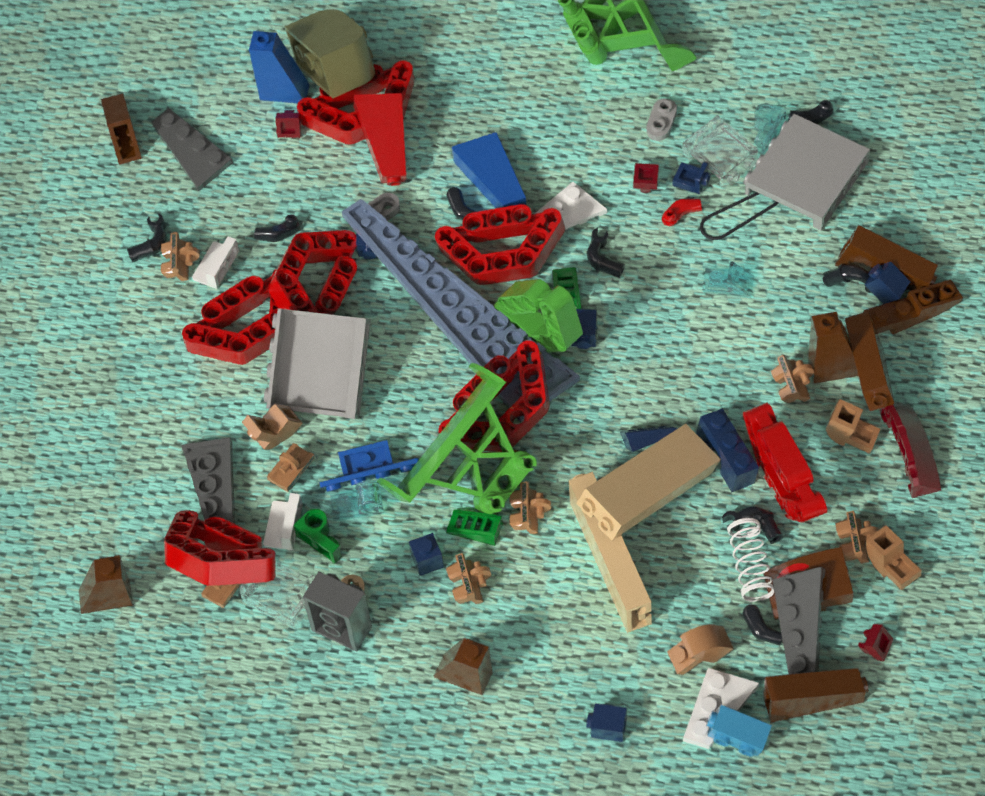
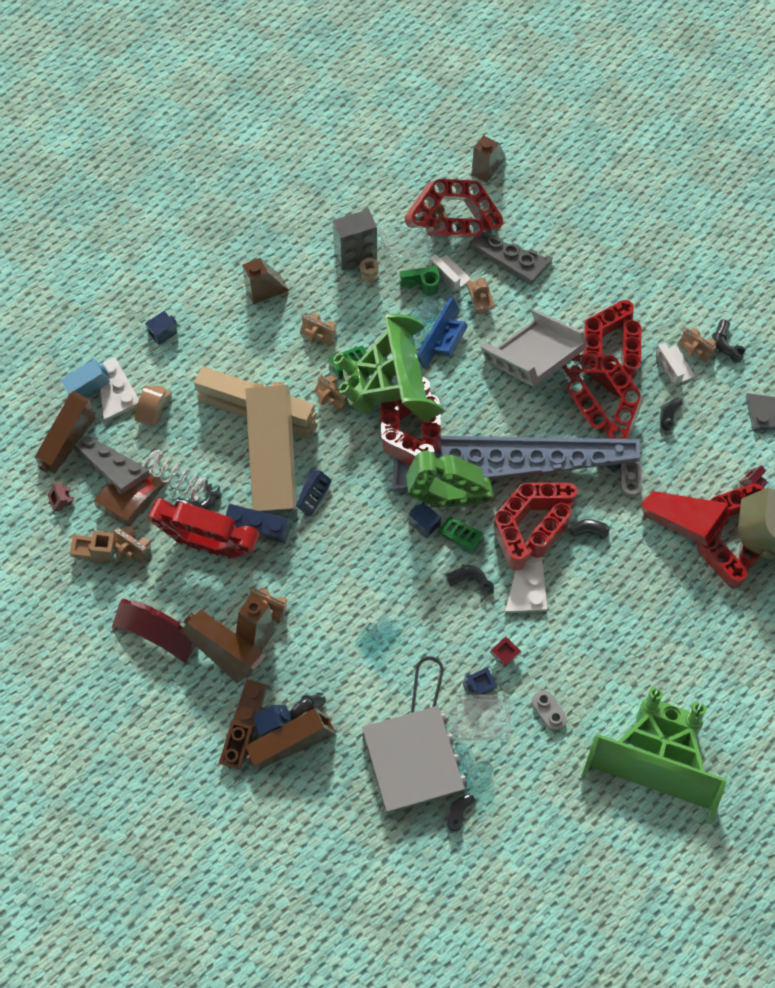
camera: 125 degrees right, 5 degrees up
medium nougat brick [242,403,303,450] -> none
dark blue brick [408,533,444,576] -> none
blue slope [451,132,526,208] -> none
red arm [662,199,702,227] -> none
black arm [742,604,782,645] -> none
medium nougat brick [826,399,880,453] -> none

